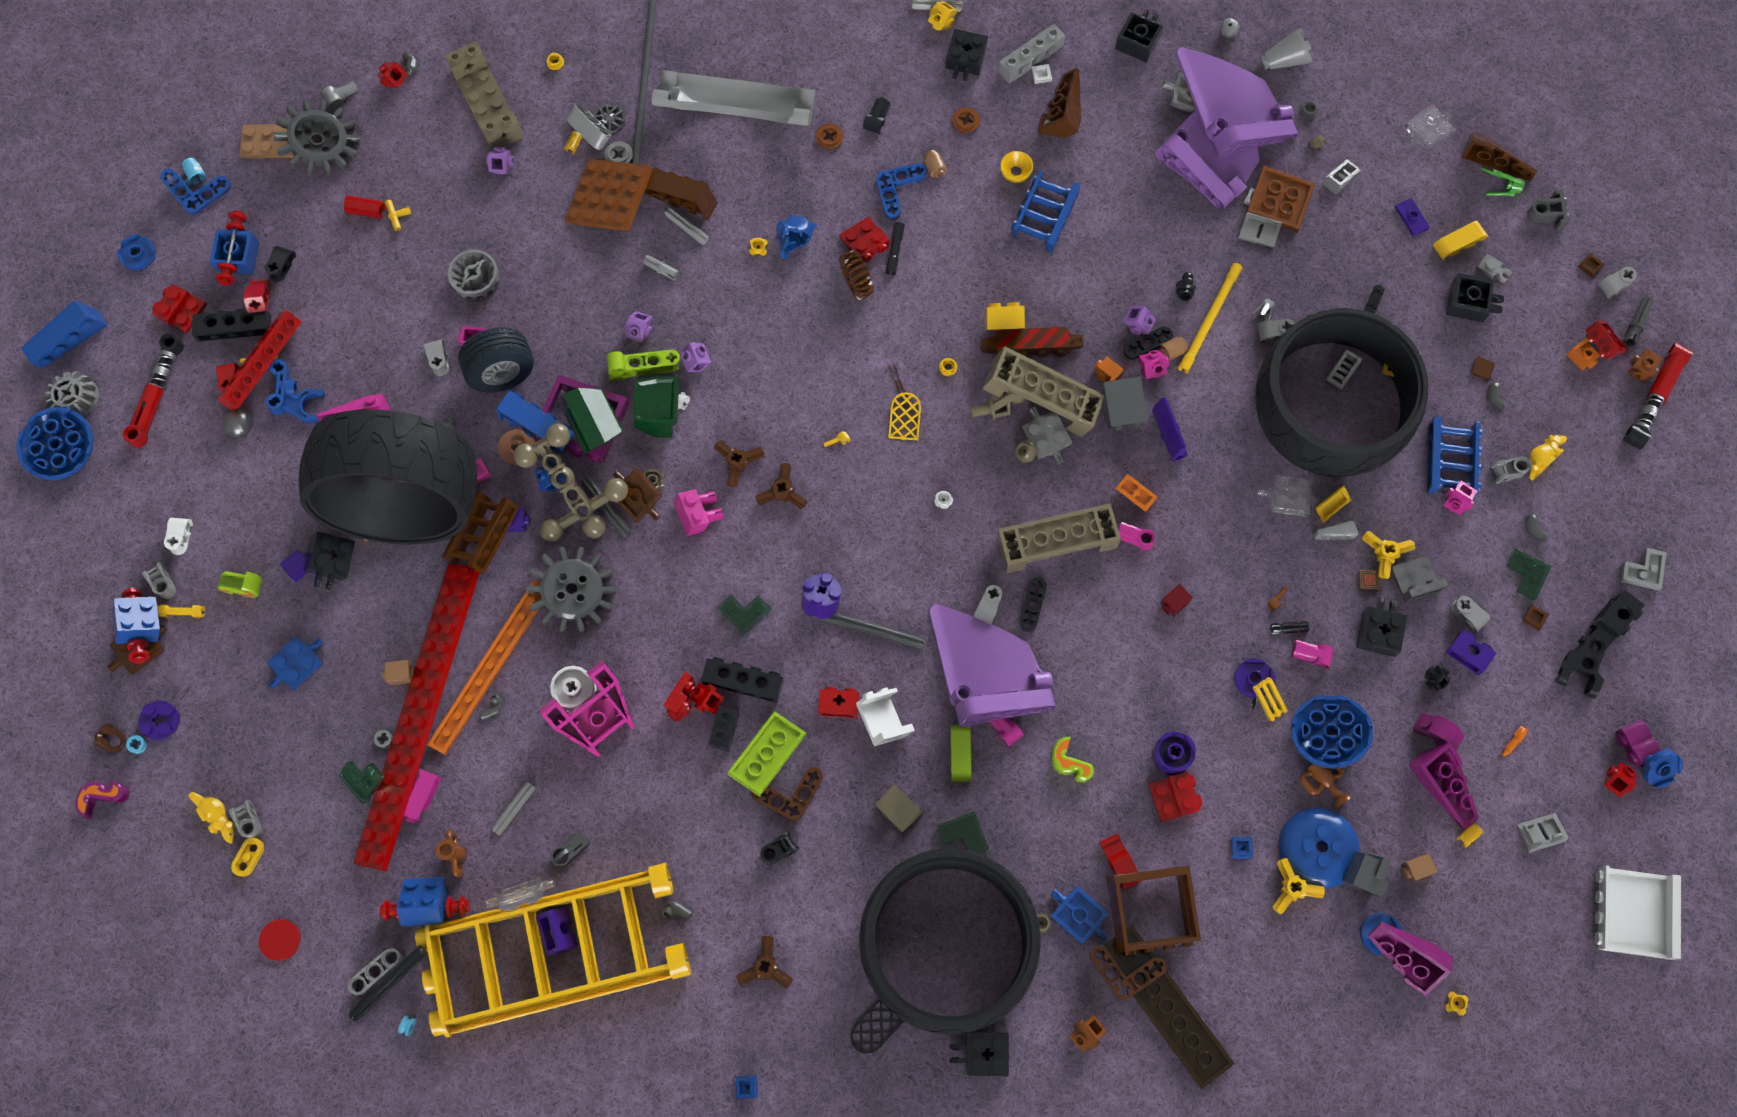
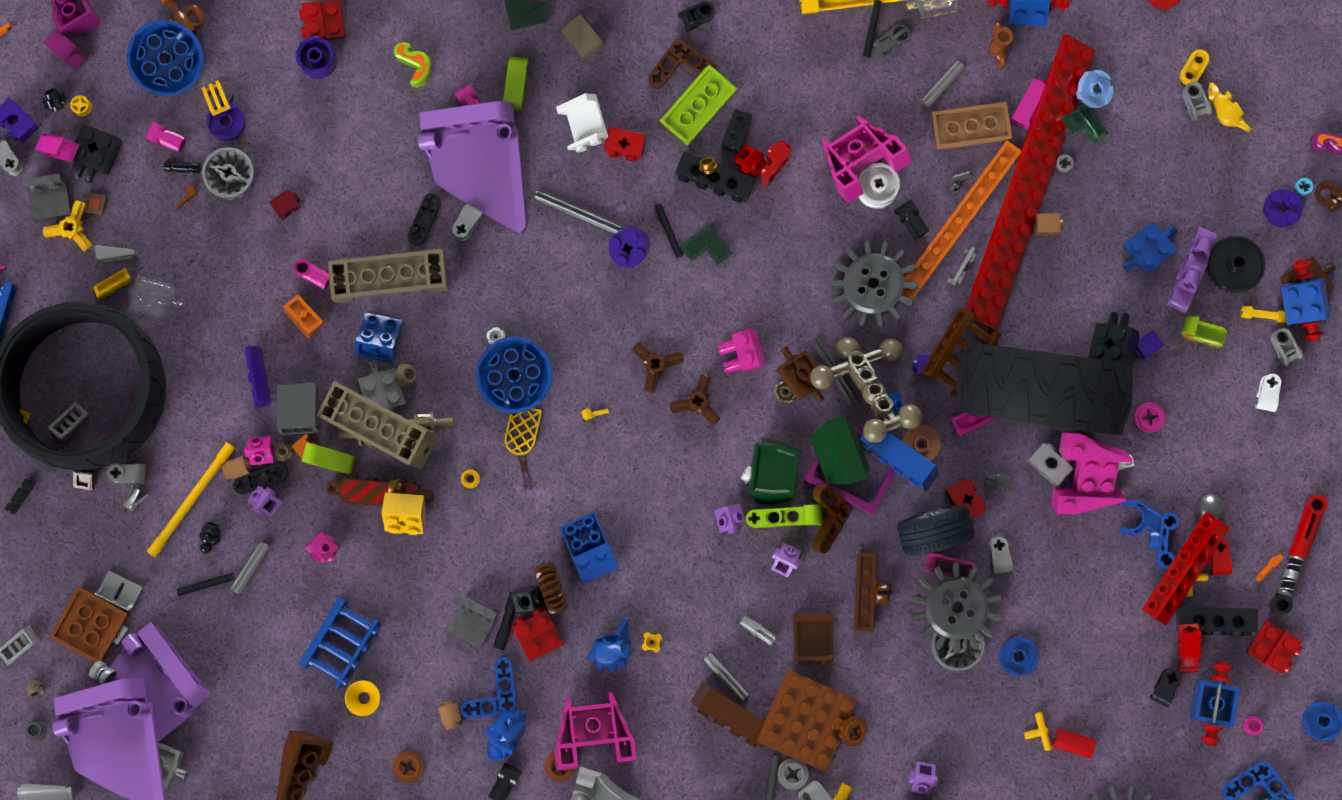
camera: 170 degrees left, 10 degrees up
none -> dark pink window [35,132,79,162]
none -> yellow wheel [70,95,92,117]
none -> light grey wheel [89,660,117,685]
none -> black bar [177,573,235,596]
none -> light grey gear [202,147,256,200]
none -> light grey axle [231,542,270,594]
none -> dark tan plate [274,442,293,461]
none -> lime beam [301,443,356,475]
none -> dark pink brick [305,532,338,563]
none -> blue bracket [355,313,402,363]
none -> pearl gold plate [389,478,405,494]
none -> flat silver bracket [447,595,499,648]
none -> blue brick [475,337,552,413]
none -> blue head [484,710,526,761]
none -> black brick [511,586,545,612]
none -> dark pink wedge [554,692,637,771]
none -> blue slope [560,512,619,584]
none -> black bar [654,204,683,258]
none -> pearl gold plate [699,157,718,174]
none -> reddish brown panel [793,613,834,665]
none -> reddish brown beam [812,484,850,554]
none -> dark orange gear [839,716,867,747]
none -> reddish brown plate [854,553,892,632]
none -> black bar [863,0,882,57]
none -> black piece [894,200,929,240]
none -> dark grey gear [912,563,1002,654]
none -> medium nougat plate [931,102,1012,150]
none -> red brick [945,478,987,519]
none -> light grey piece [947,247,977,286]
none -> blue plate [999,637,1039,676]
none -> light blue plate [1076,70,1114,108]
none -> dark pink gear [1134,402,1165,433]
none -> medium lavender piece [1167,227,1217,313]
none -> black wheel [1206,236,1265,293]
none -> dark pink plate [1243,716,1263,736]
none -> orange piece [1256,554,1283,582]

